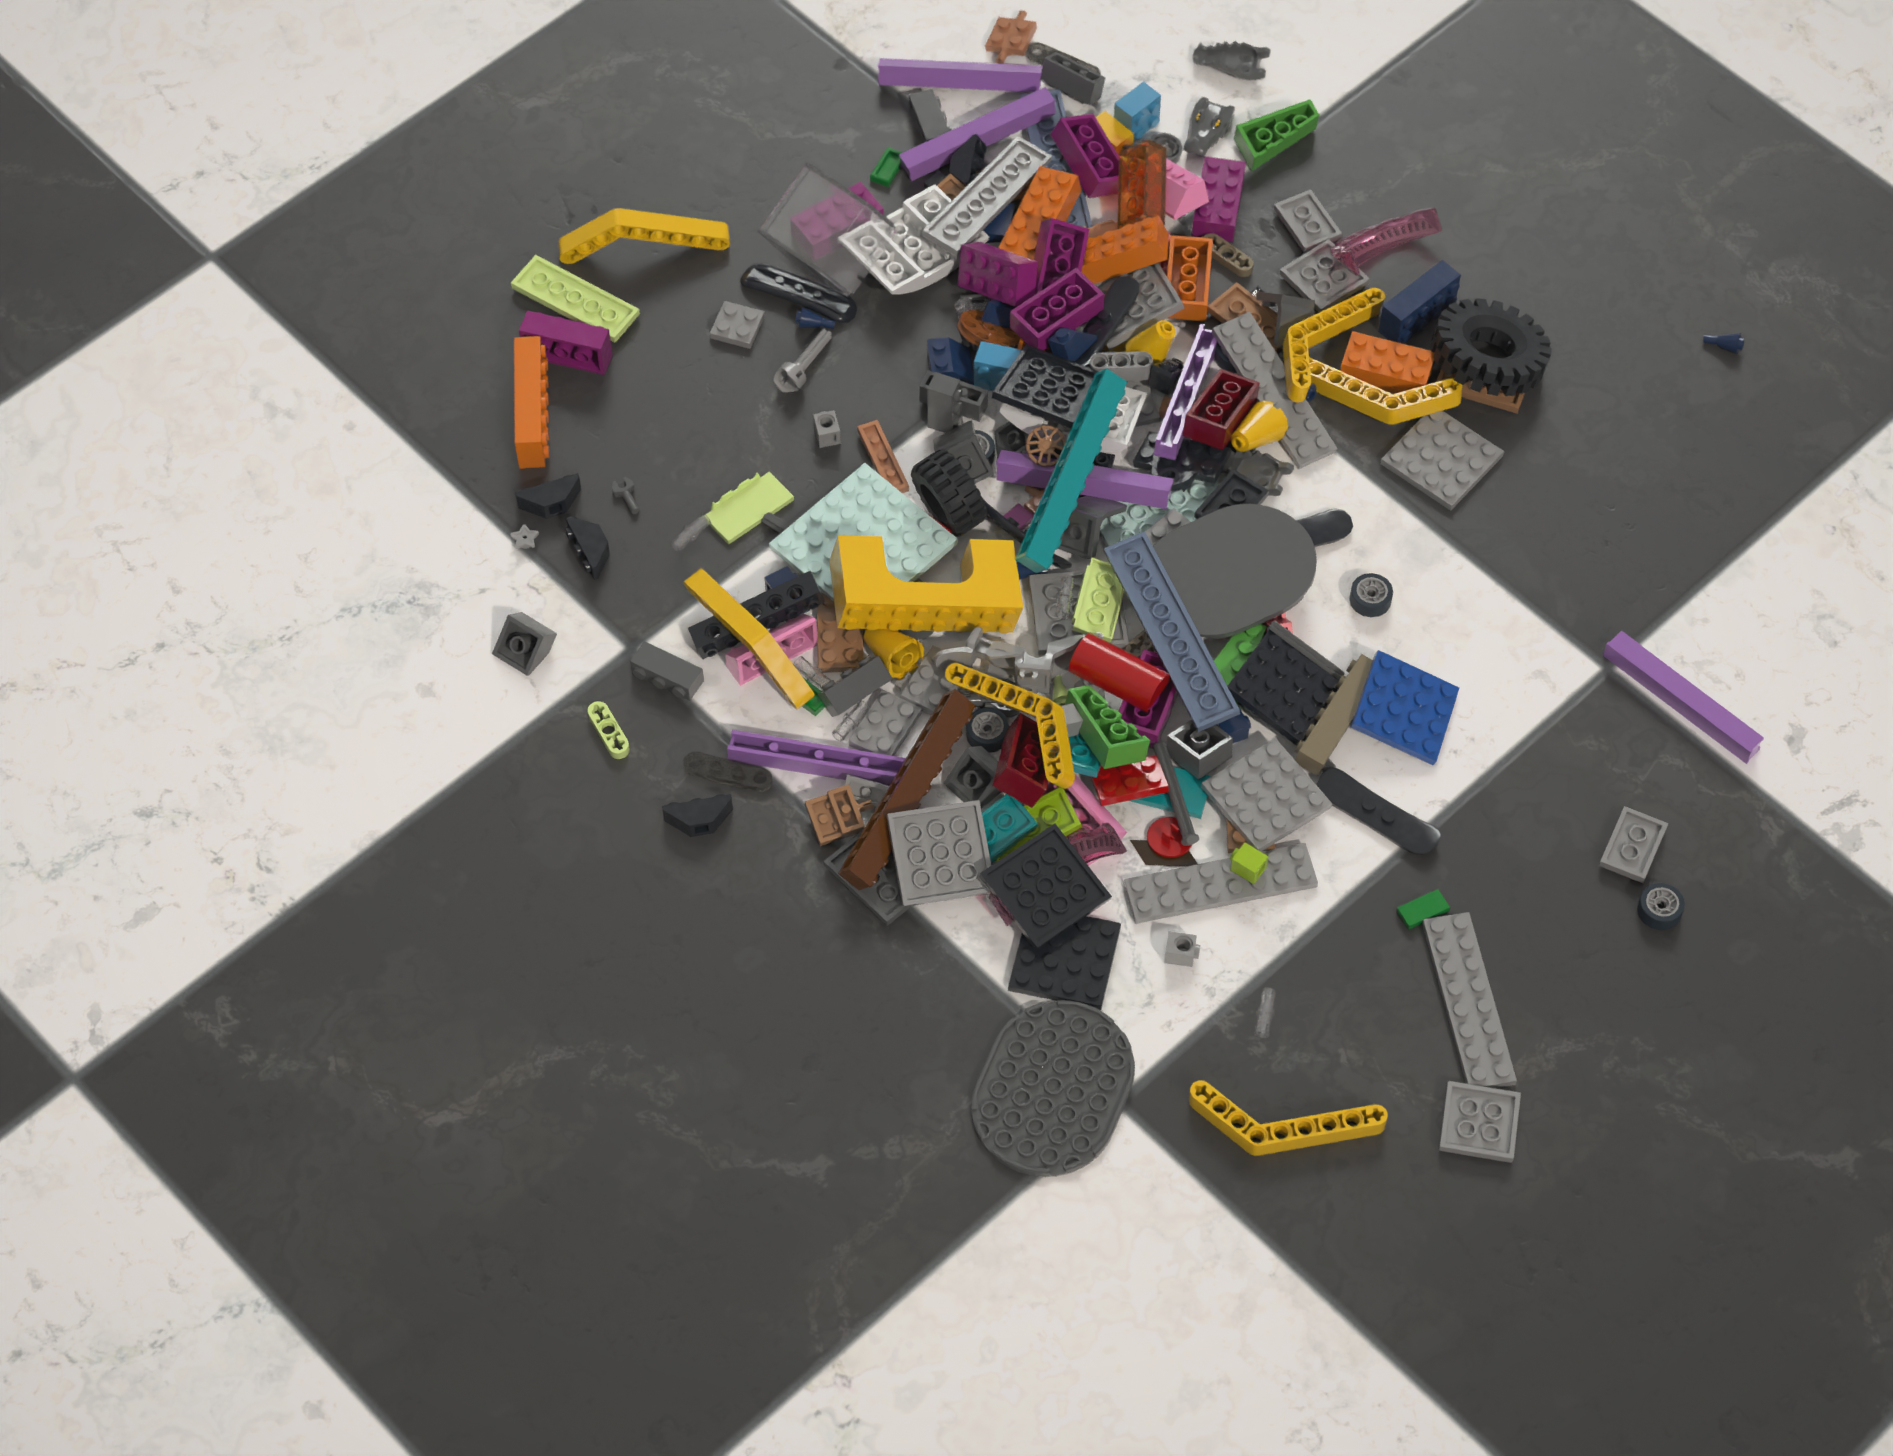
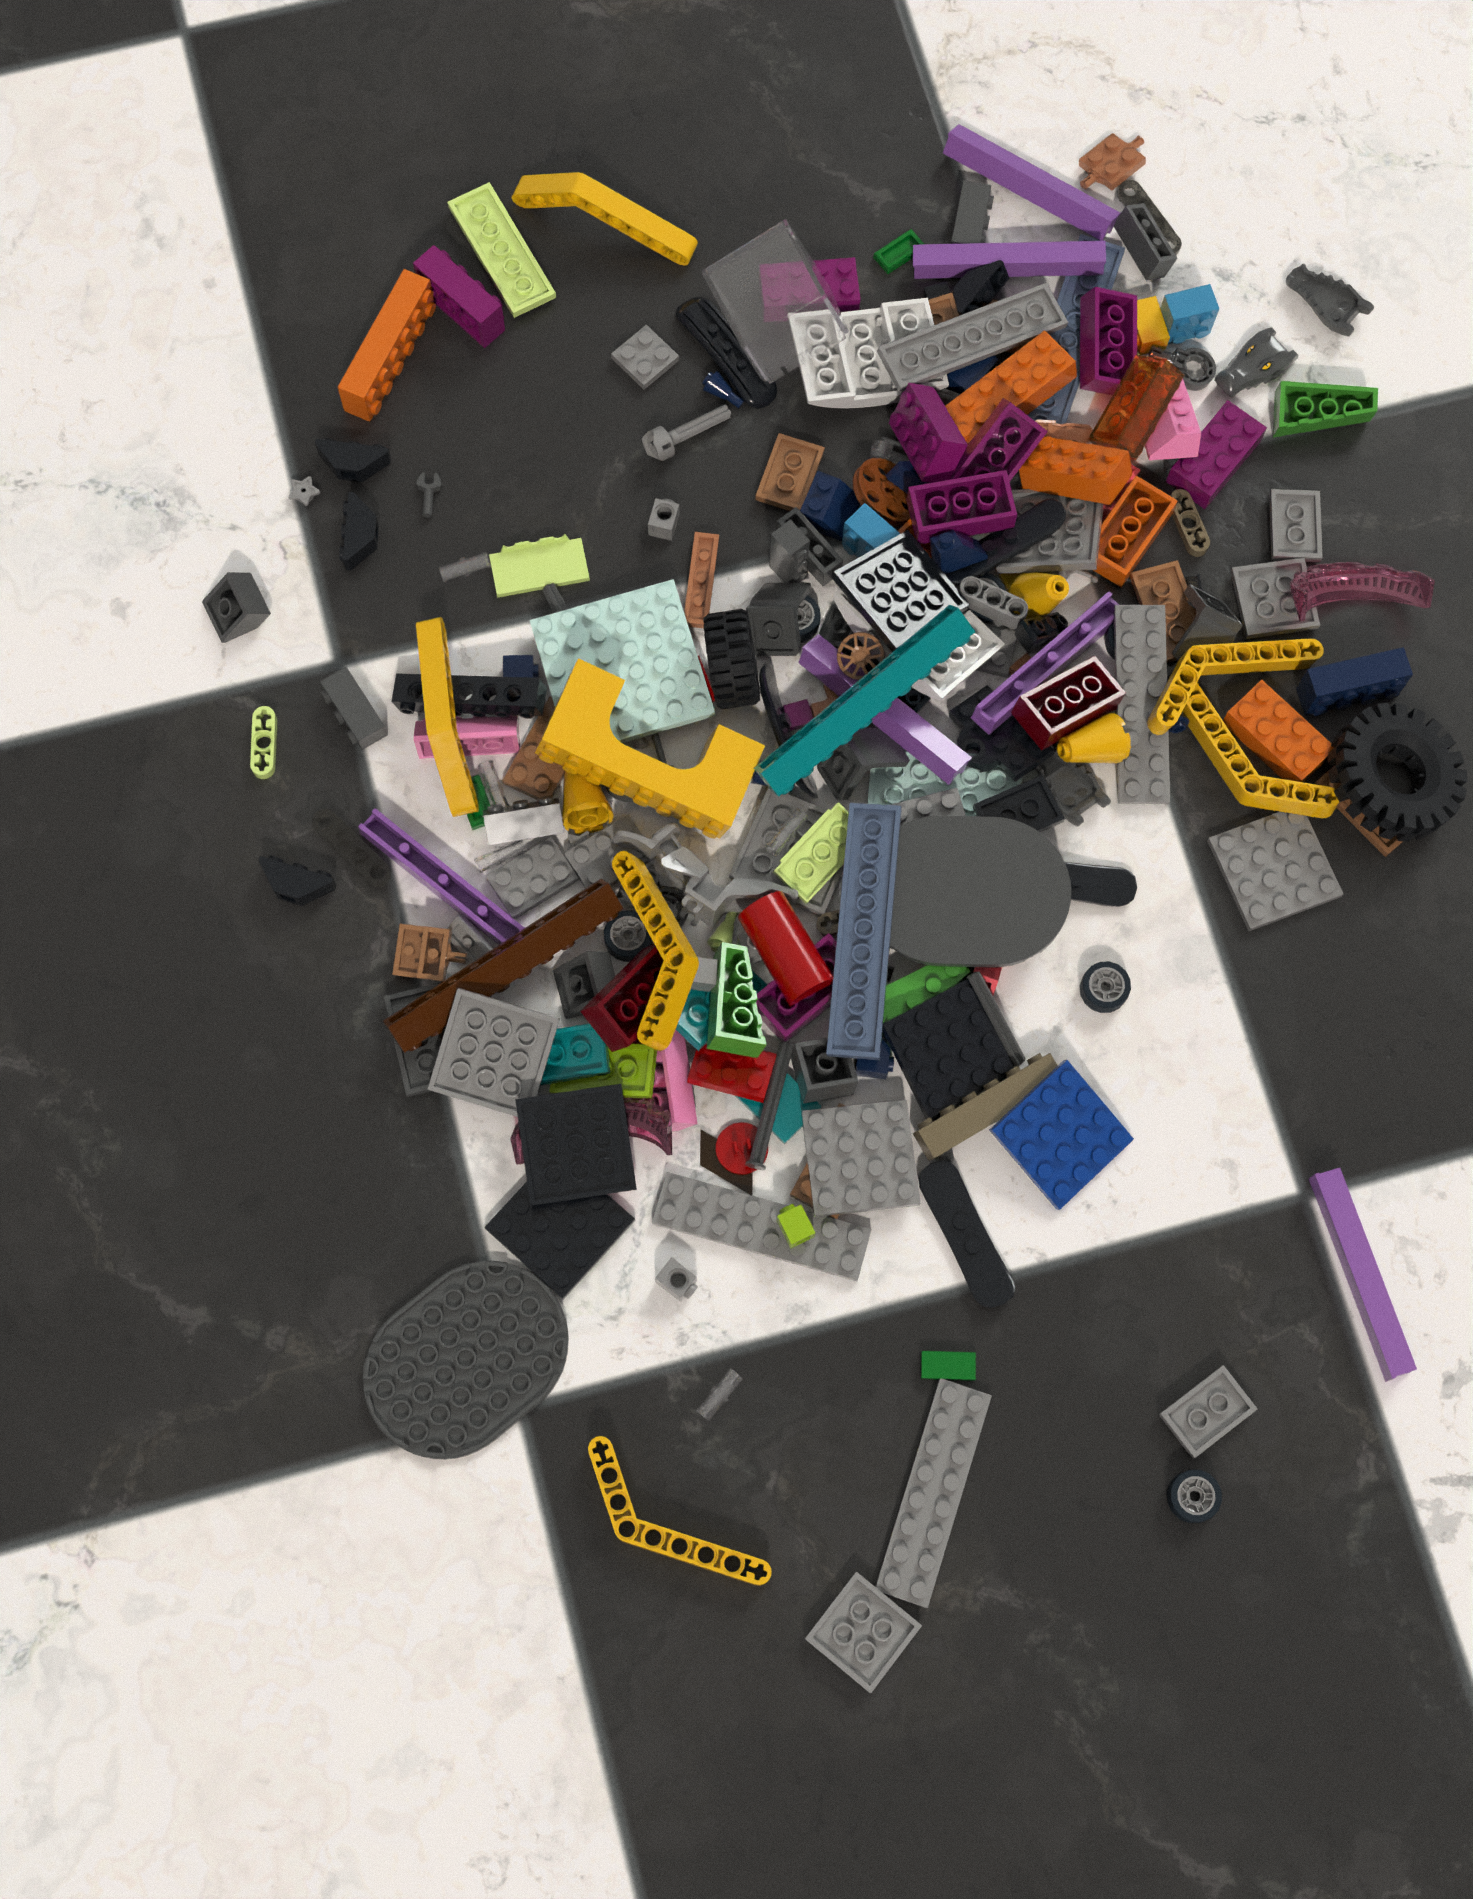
camera: 25 degrees right, 15 degrees up
none -> medium nougat plate [755,433,825,511]

